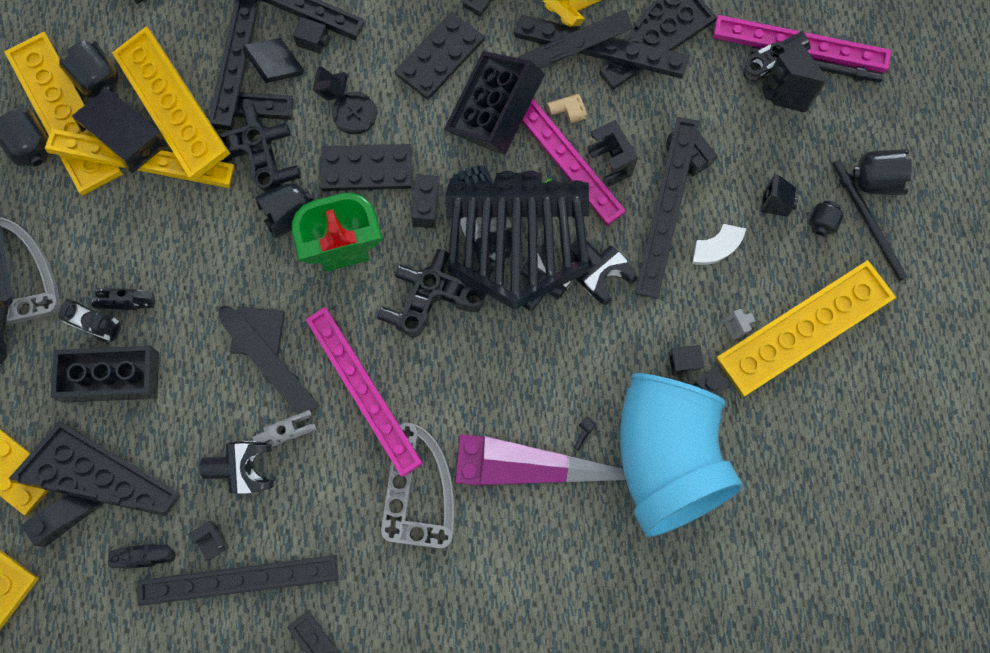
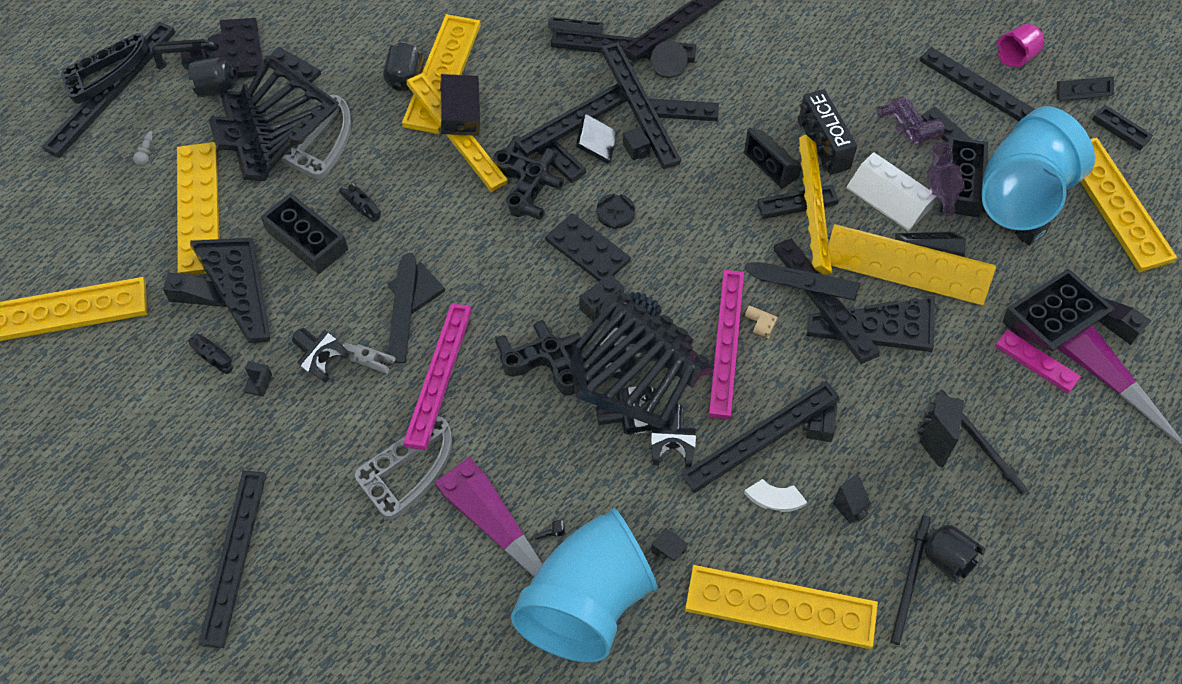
camera: 45 degrees right, 15 degrees down
black connector [58,299,121,342] -> none
black cylinder [59,40,118,98] -> none
yellow plate [112,26,230,181] -> none
black tile [137,555,339,606] -> none
black cylinder [255,183,313,238] -> none
green piece [292,193,383,272] -> none
black panel [313,67,348,100] -> none
black plate [394,11,485,100] -> none
black slope [444,51,545,155] -> none
black panel [587,120,638,187] -> none
black brick [693,367,730,395] -> none
dark pink plate [713,15,891,73] -> none
light grey tile [723,309,756,341] -> none
black connector [743,31,811,81] -> none
black head [809,201,844,237] -> none

